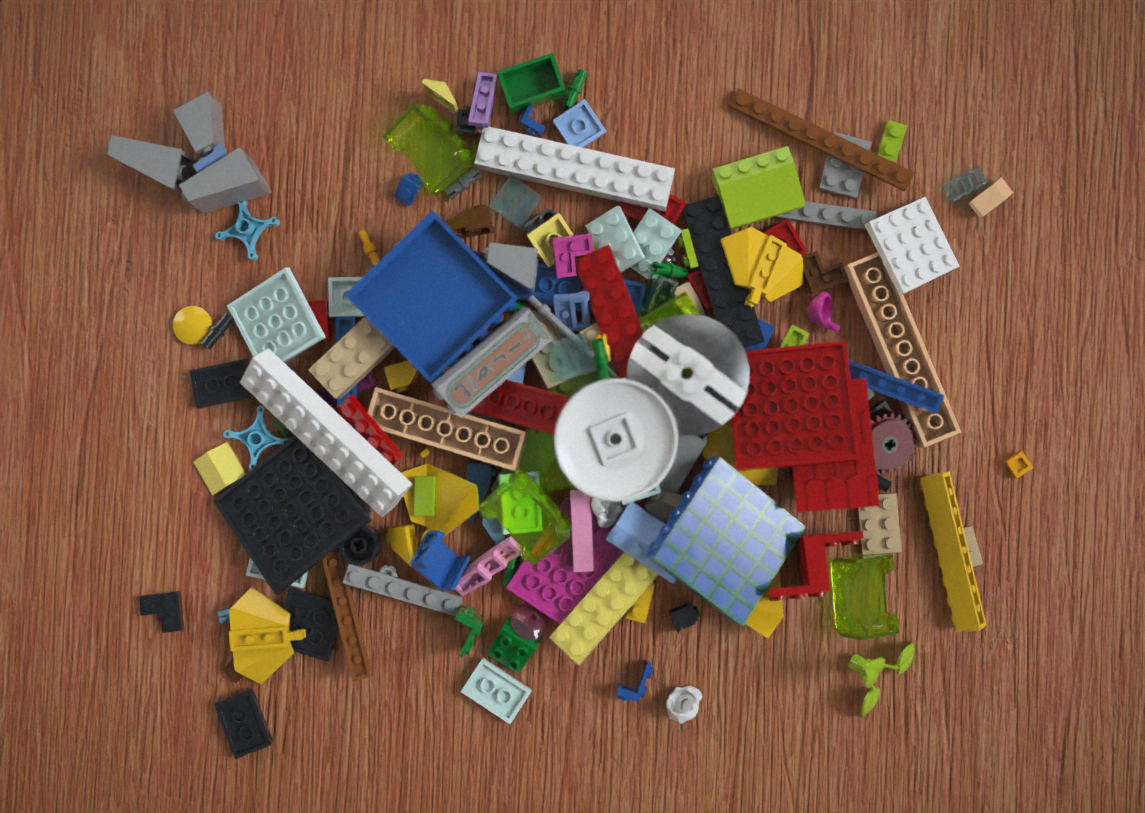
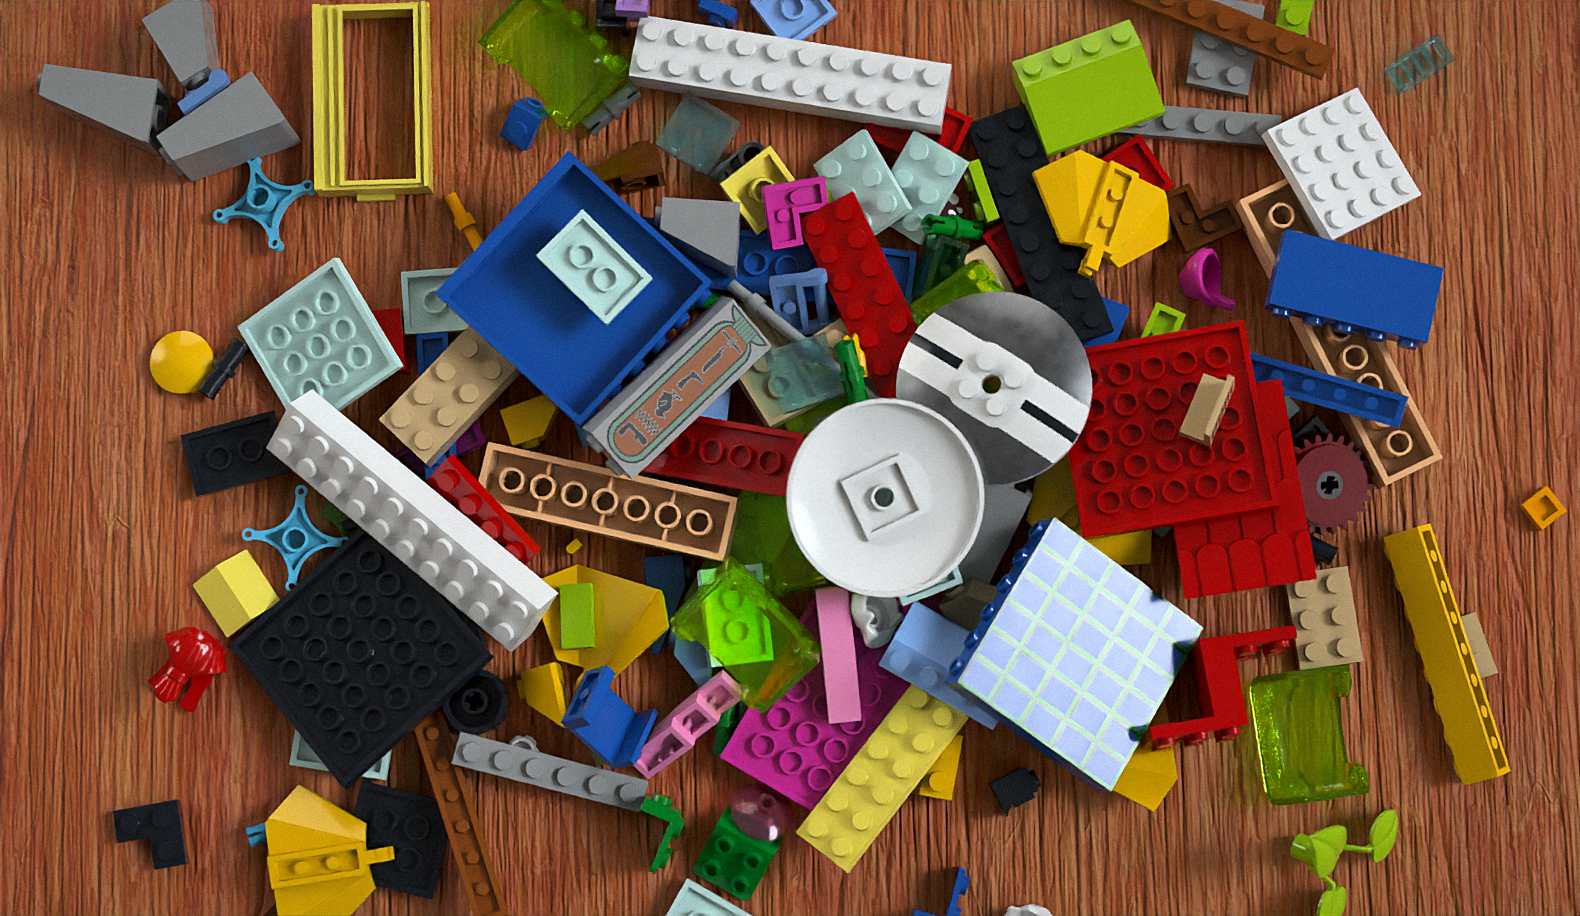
camera: 10 degrees left, 5 degrees down
light nougat slope [968,177,1013,219] -> none
none -> red piece [148,627,227,713]
none -> light yellow piece [312,1,433,202]
none -> light aqua plate [536,209,653,326]
none -> tan panel [1179,374,1235,447]
none -> blue brick [1263,229,1444,350]

